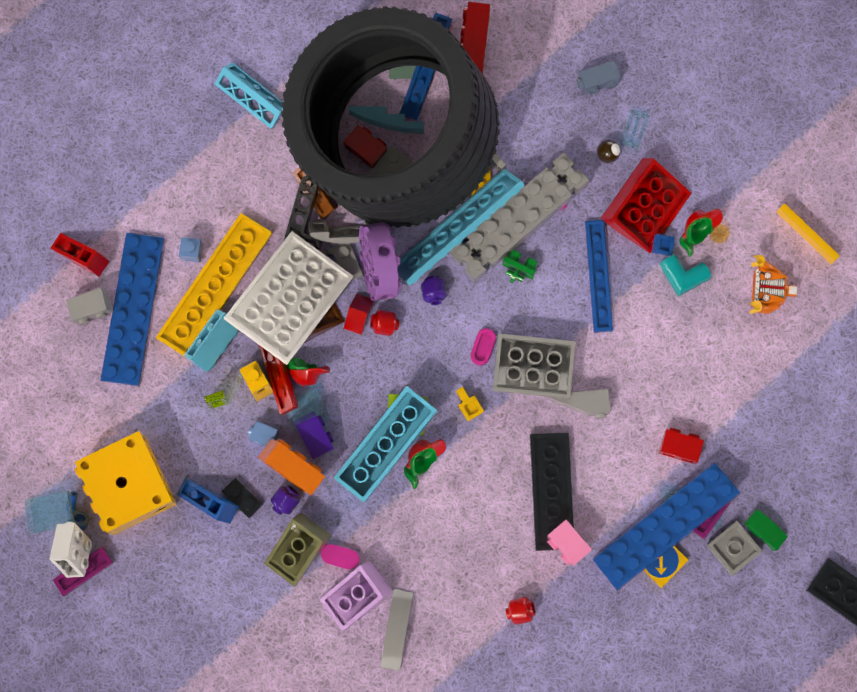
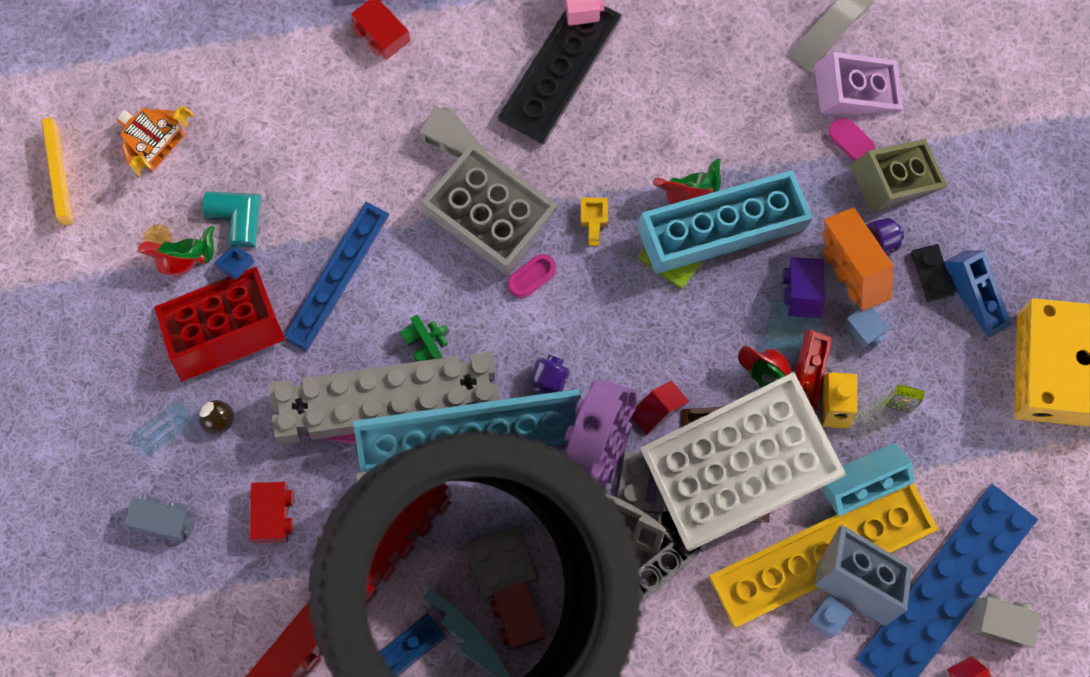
camera: 150 degrees left, 5 degrees down
red head [370,310,399,336] -> none
none -> red brick [250,482,294,543]
none -> sand blue slope [815,525,912,626]

